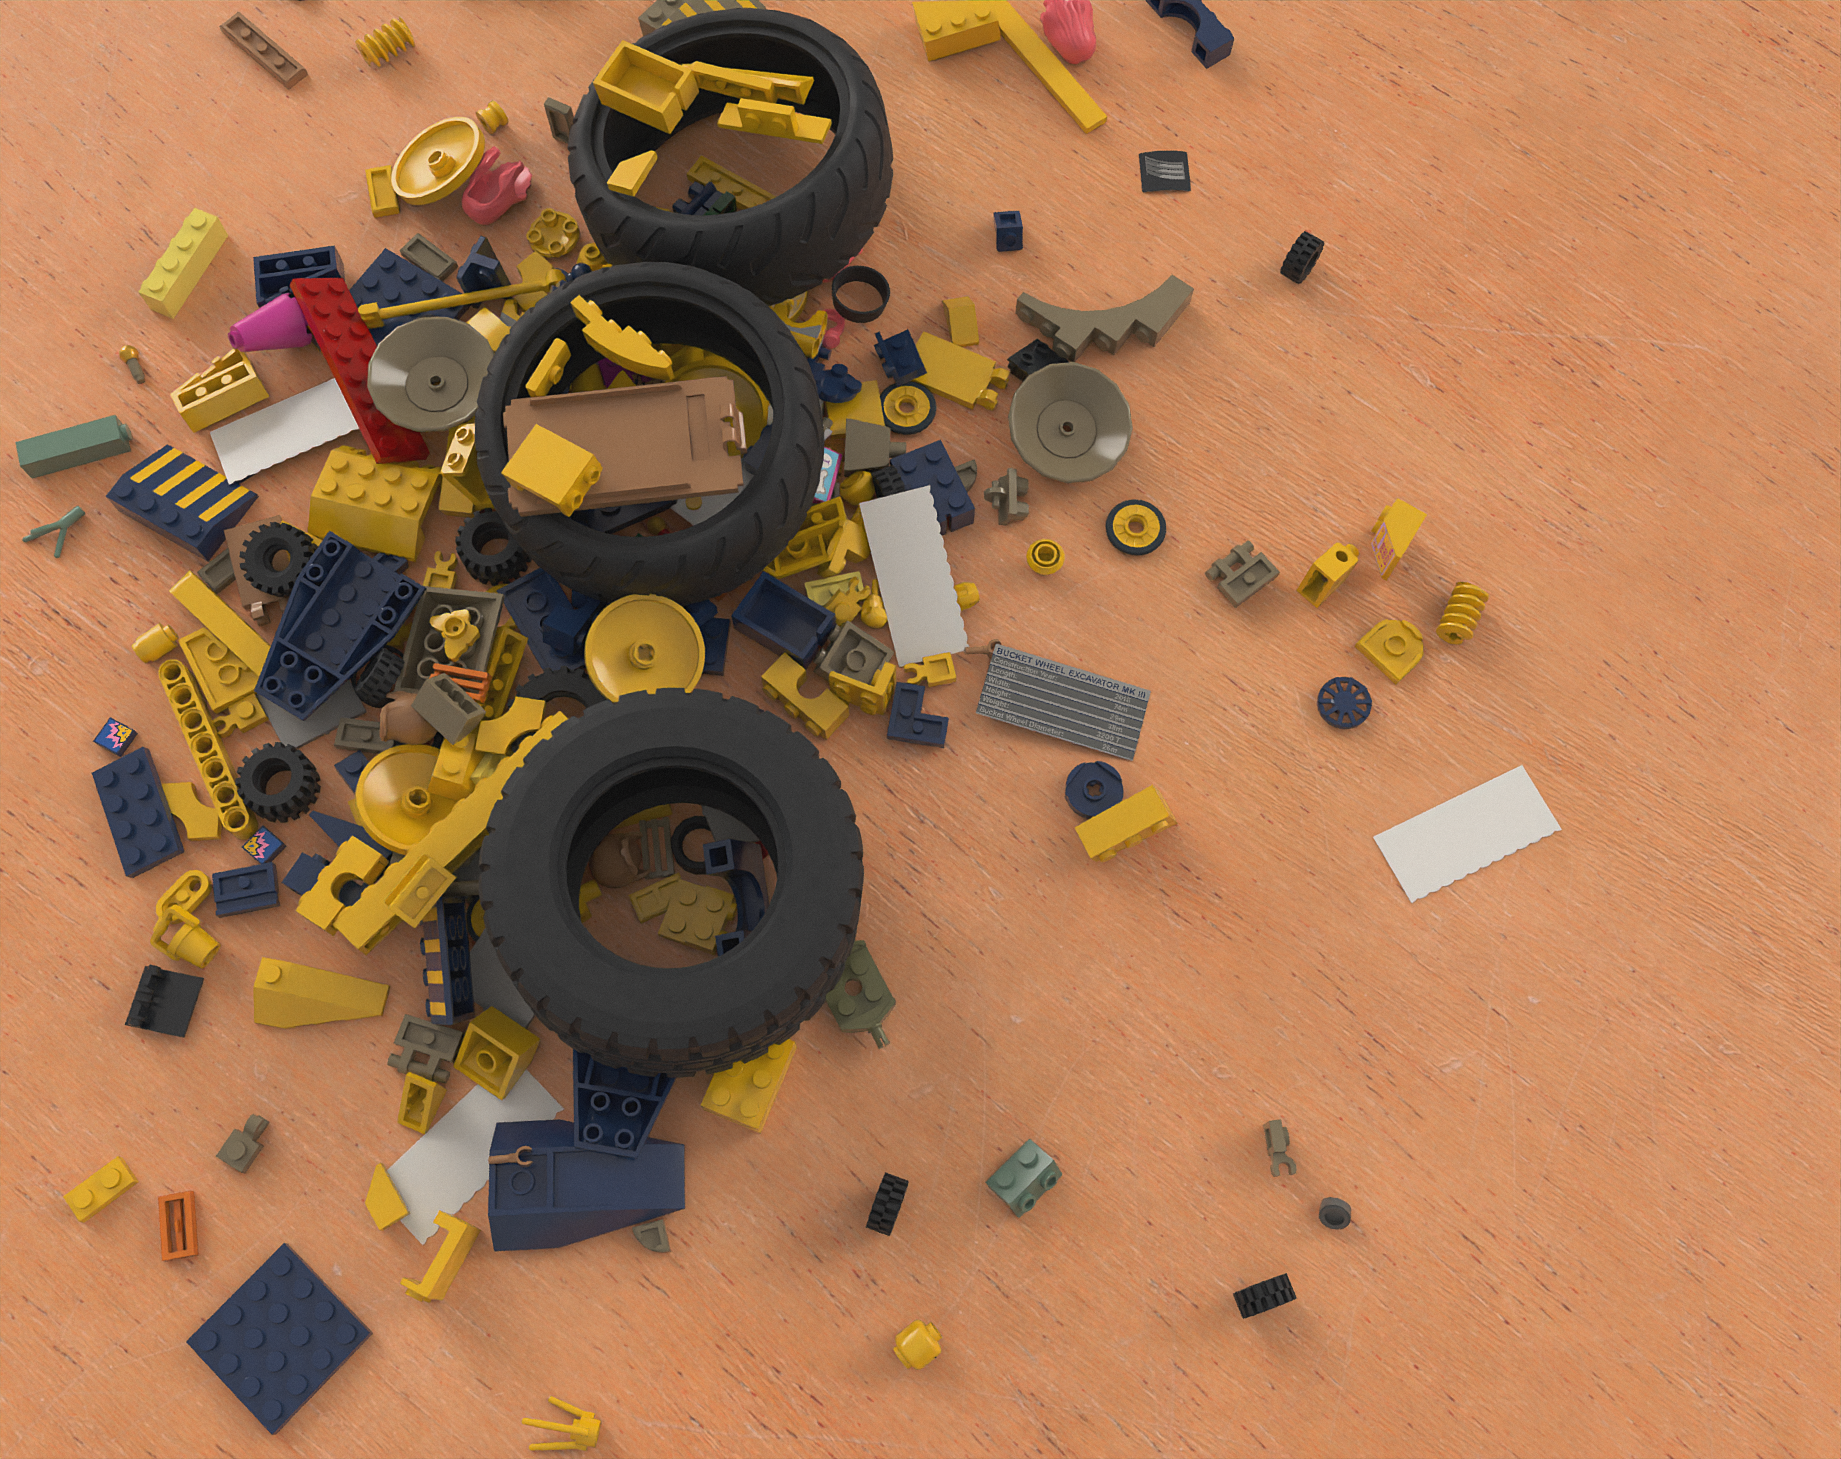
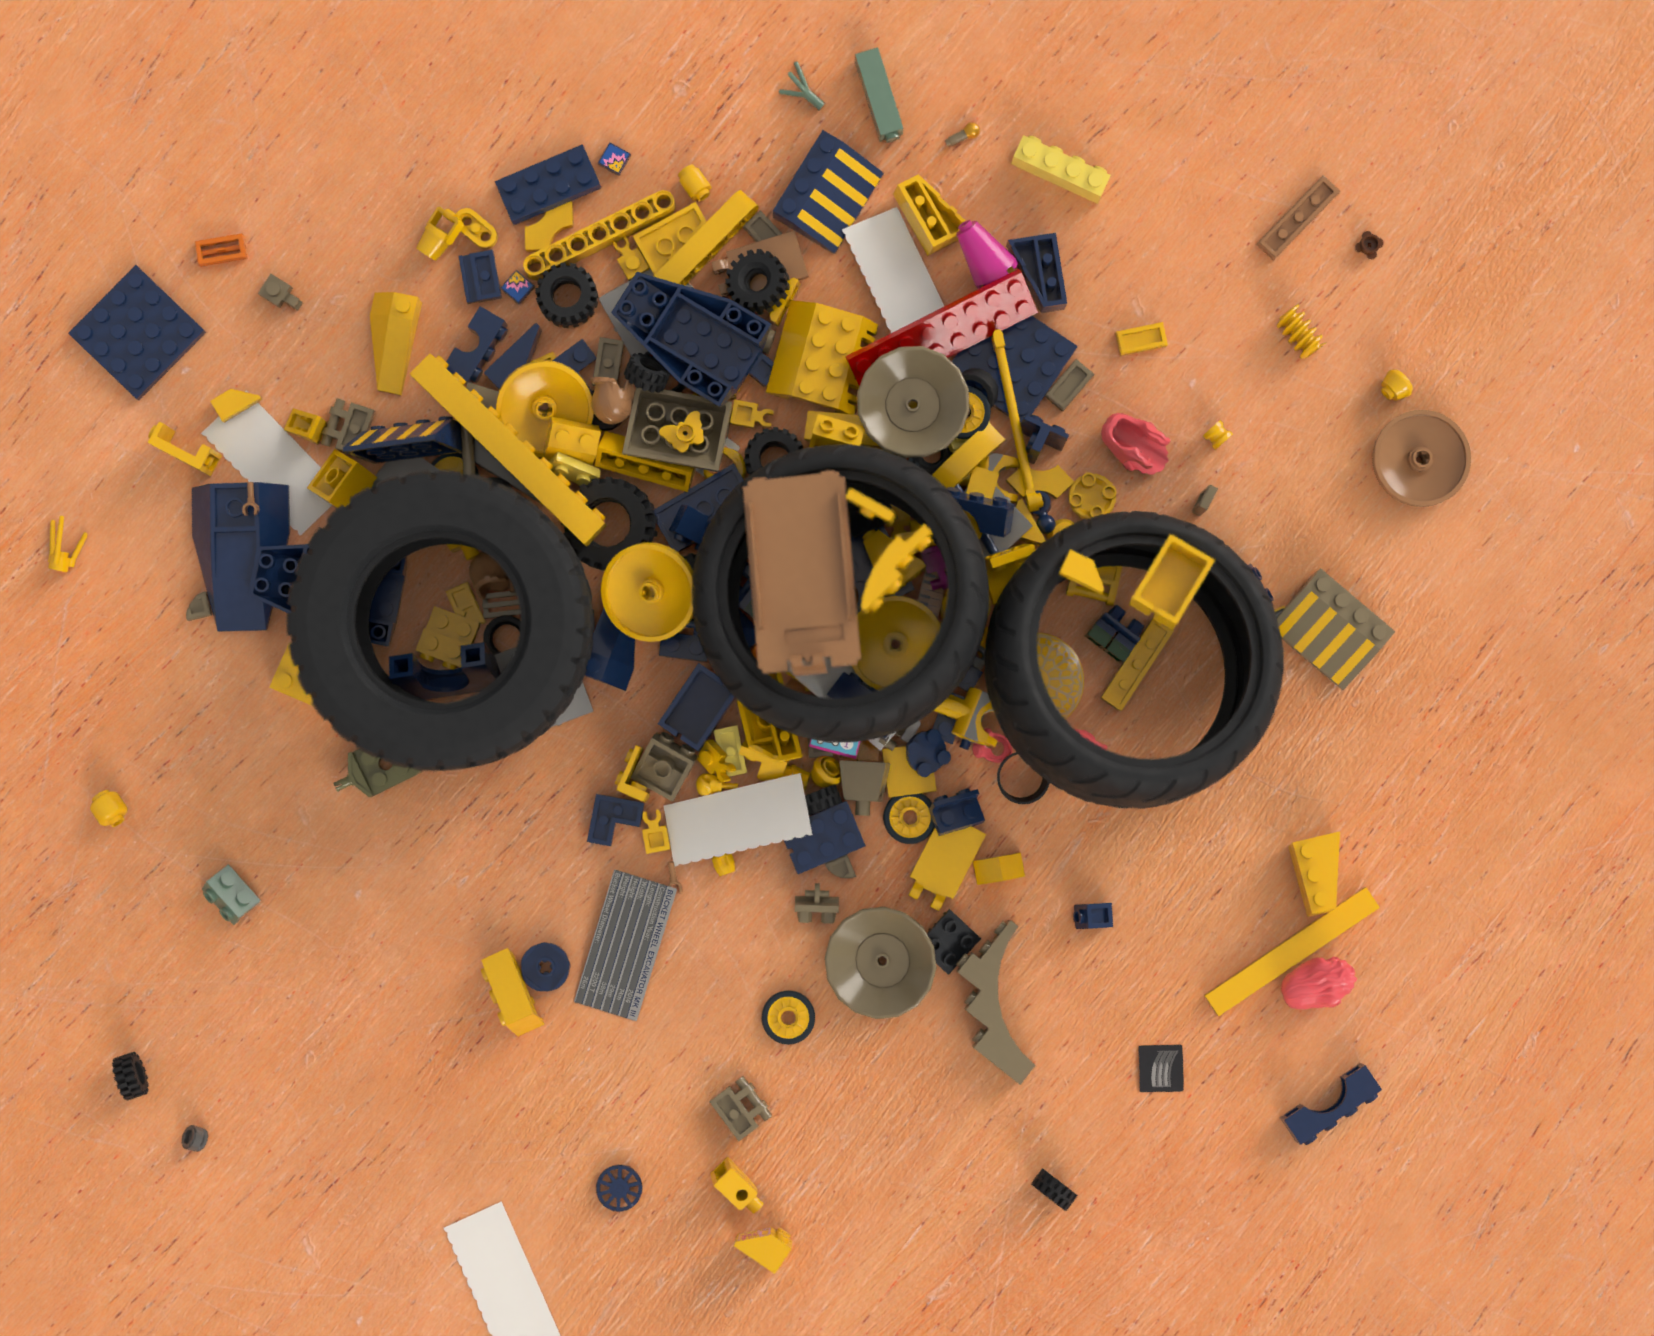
camera: 90 degrees right, 15 degrees up
yellow plate [63,1156,139,1223] -> none
black hinge [125,965,204,1038] -> none
yellow arch [295,835,389,937] -> none
yellow panel [384,854,456,928] -> none
yellow dish [391,117,485,205] -> none
dark tan brick [411,673,486,745] -> none
orange tile [429,663,492,704] -> none
yellow tile [475,697,546,756] -> none
yellow panel [501,424,603,517] -> none
yellow wedge [682,61,814,105] -> none
yellow bracket [717,98,832,144] -> none
yellow arch [761,652,849,740] -> none
black tyre [866,1172,909,1236] -> none
yellow cone [1026,539,1065,576] -> none
dark tan plate [1263,1120,1297,1177] -> none
yellow tile [1354,619,1424,685] -> none
yellow piece [1436,582,1489,645] -> none

